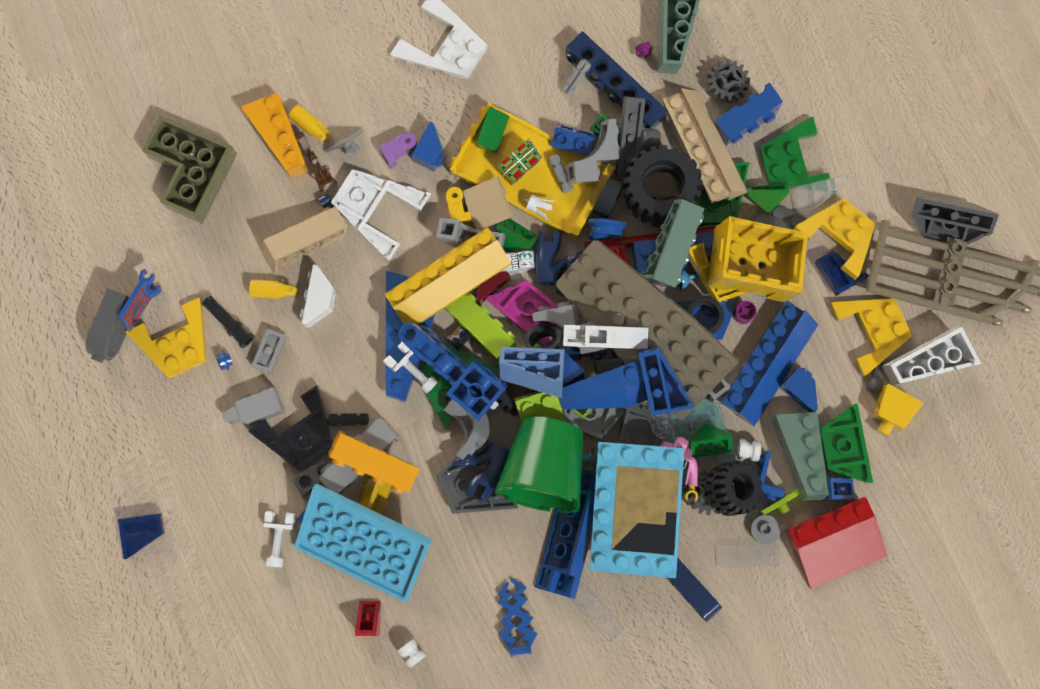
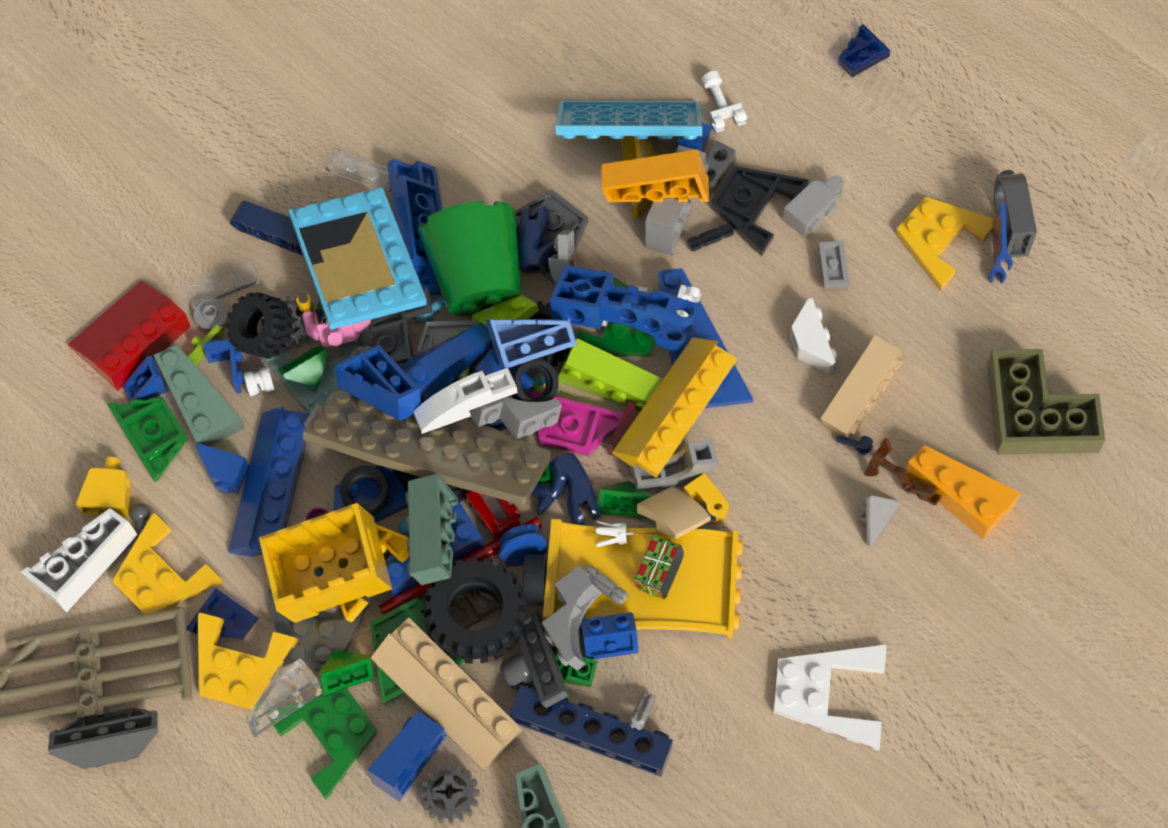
camera: 155 degrees right, 15 degrees down
black pin [202,296,255,348] -> none
blue plate [216,351,233,370] -> none
yellow piece [249,279,298,299] -> none
yellow piece [288,104,332,141] -> none
white wing [331,169,431,262] -> none
red slope [355,601,381,636] -> none
medium lavender leg [379,133,417,169] -> none
white wheel [397,639,426,669] -> none
blue slope [412,121,445,172] -> none
black tile [445,325,472,350] -> none
green slope [477,107,509,153] -> none
blue piece [498,579,538,657] -> none
white leg [501,251,535,274] -> none
magenta plate [635,42,654,59] -> none

